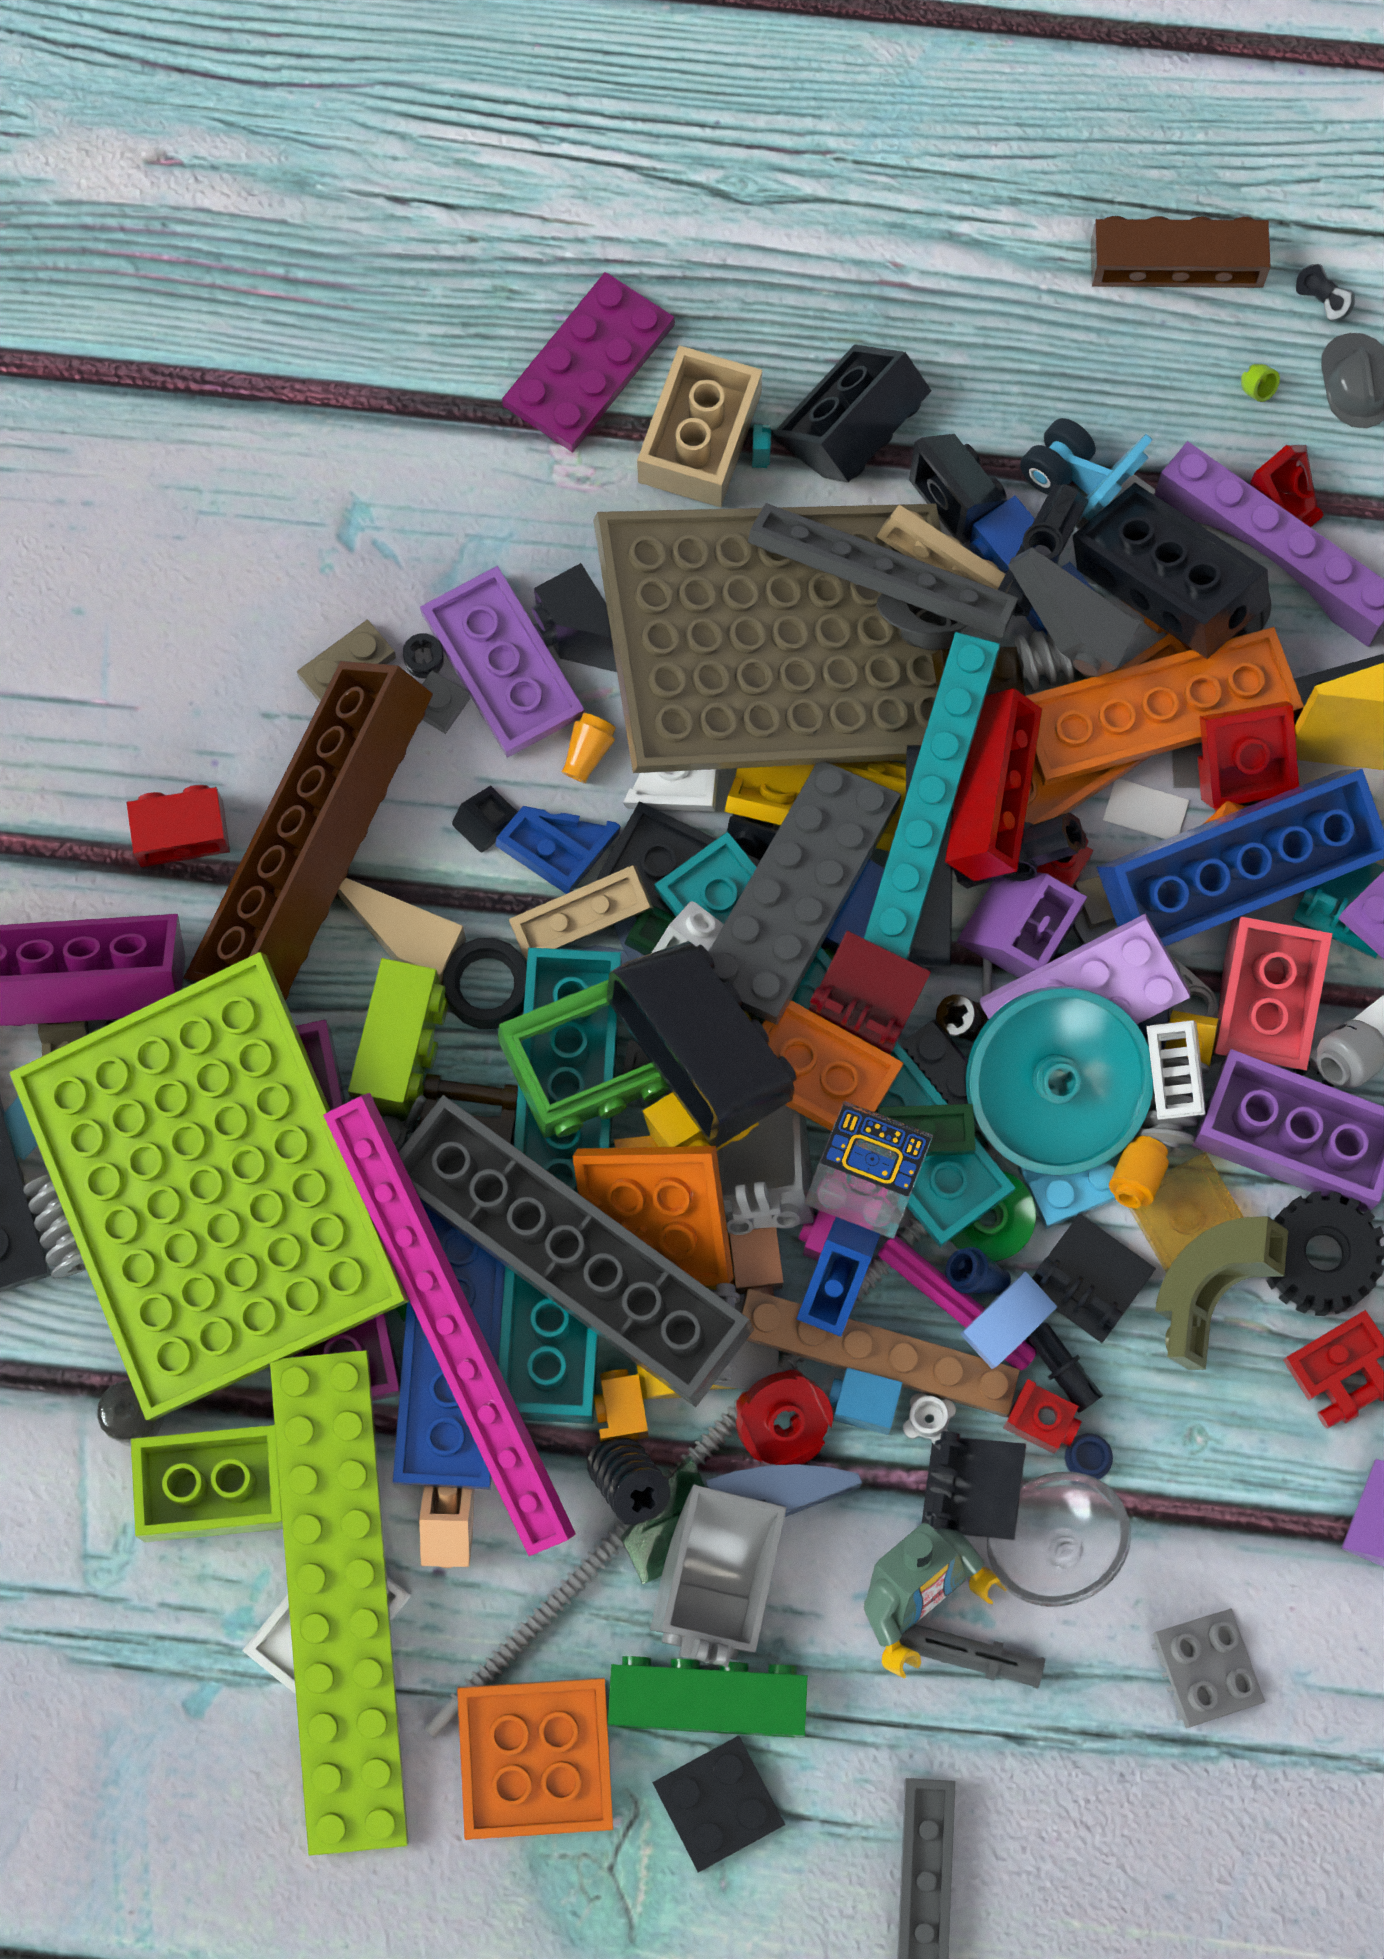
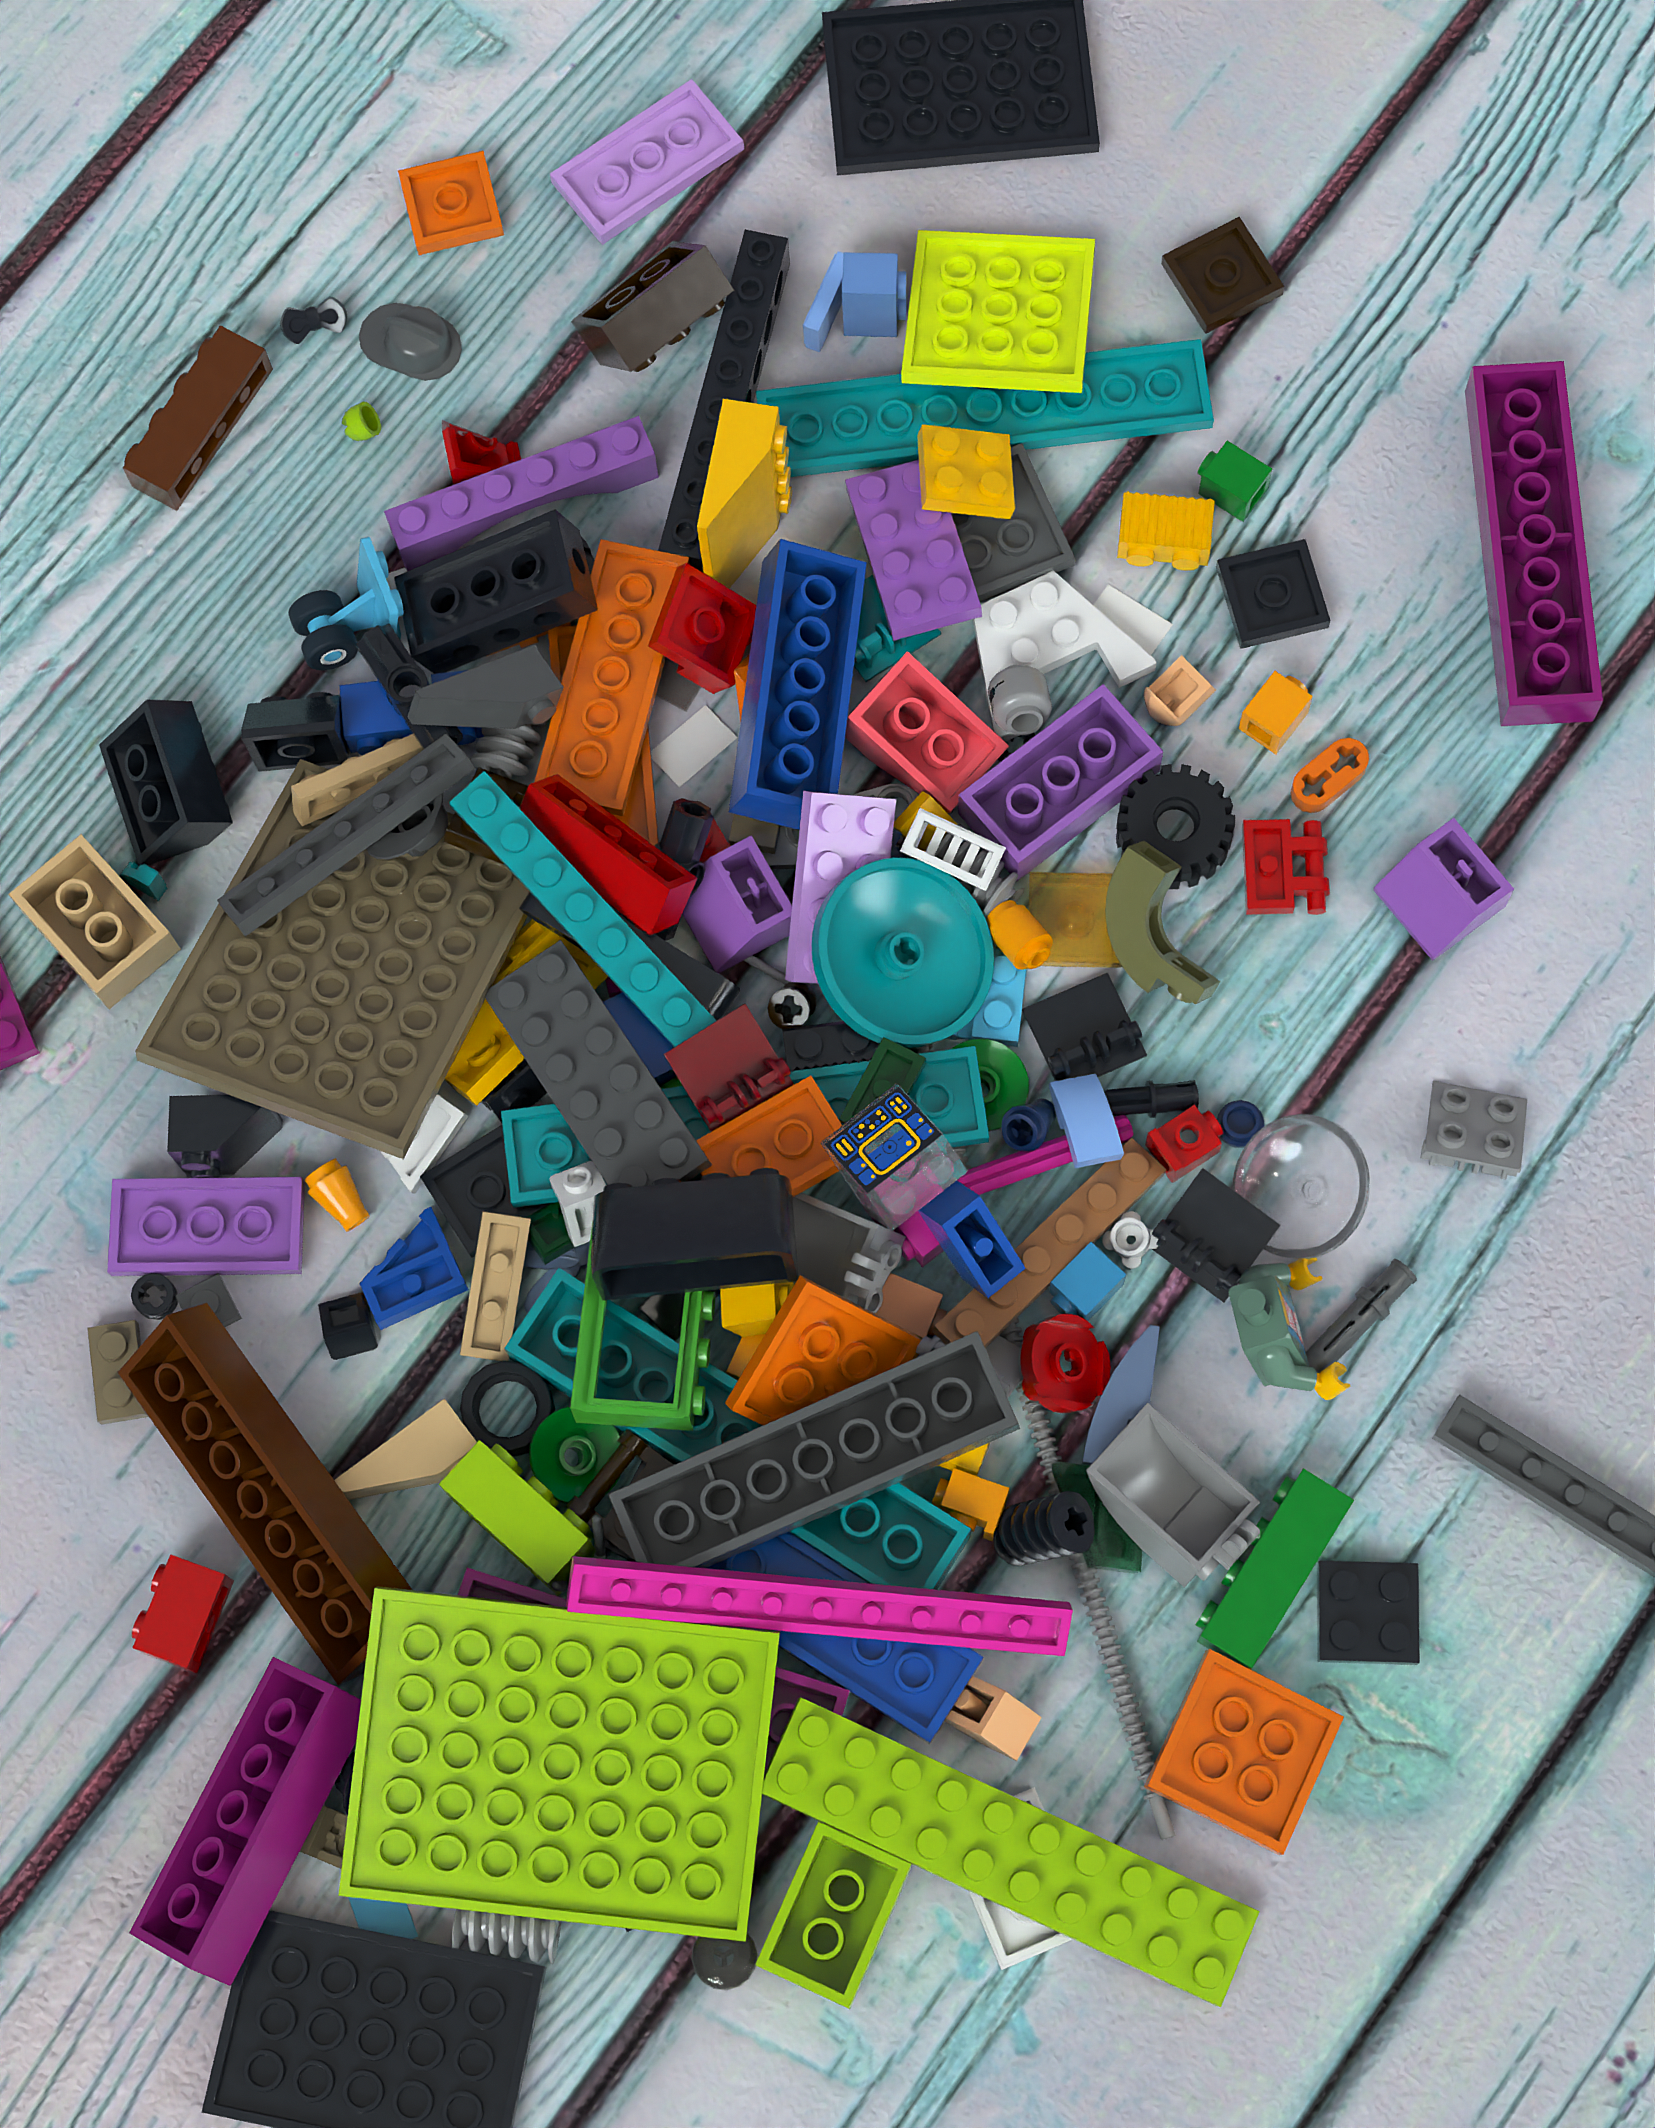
camera: 55 degrees left, 0 degrees up
none -> green dish [529,1407,620,1504]

